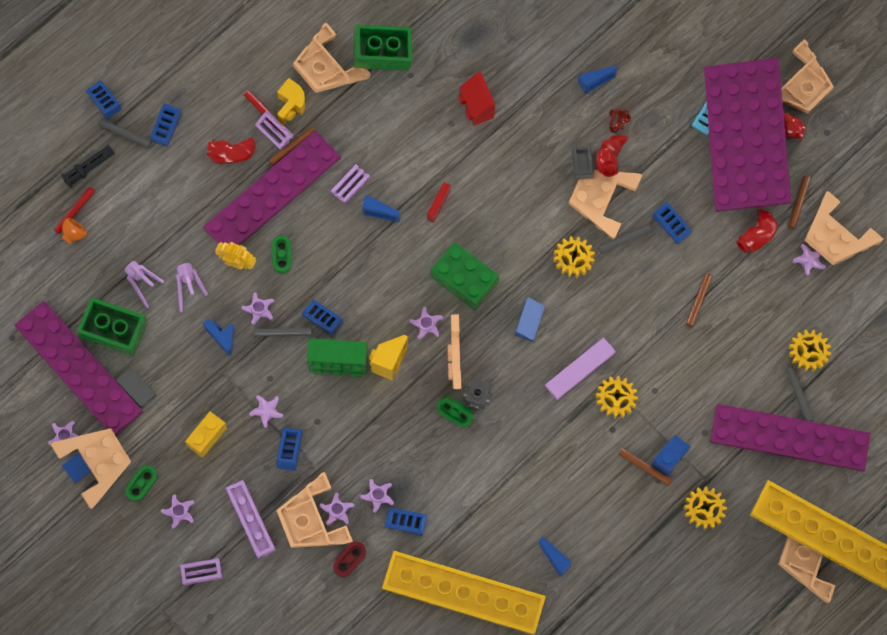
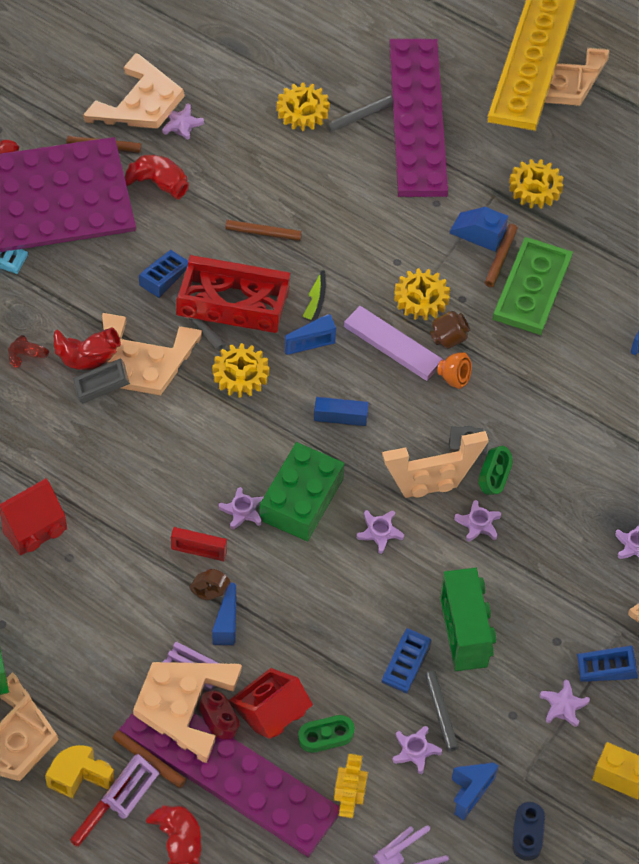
camera: 105 degrees left, 15 degrees down
yellow slope [369,335,408,381] -> none
none -> light nougat wing [133,662,242,763]
none -> red fence [176,255,291,333]
none -> reddish brown beam [190,569,230,600]
none -> dark red plate [199,691,240,739]
none -> lavender animal [219,487,263,529]
none -> red slope [228,668,313,739]
none -> blue slope [284,314,336,355]
none -> sticker [303,270,326,321]
none -> reddish brown head [430,311,470,349]
none -> orange brick [437,352,472,389]
none -> lavender animal [454,500,501,542]
none -> bright green plate [492,237,573,335]
none -> dark blue plate [512,802,545,861]

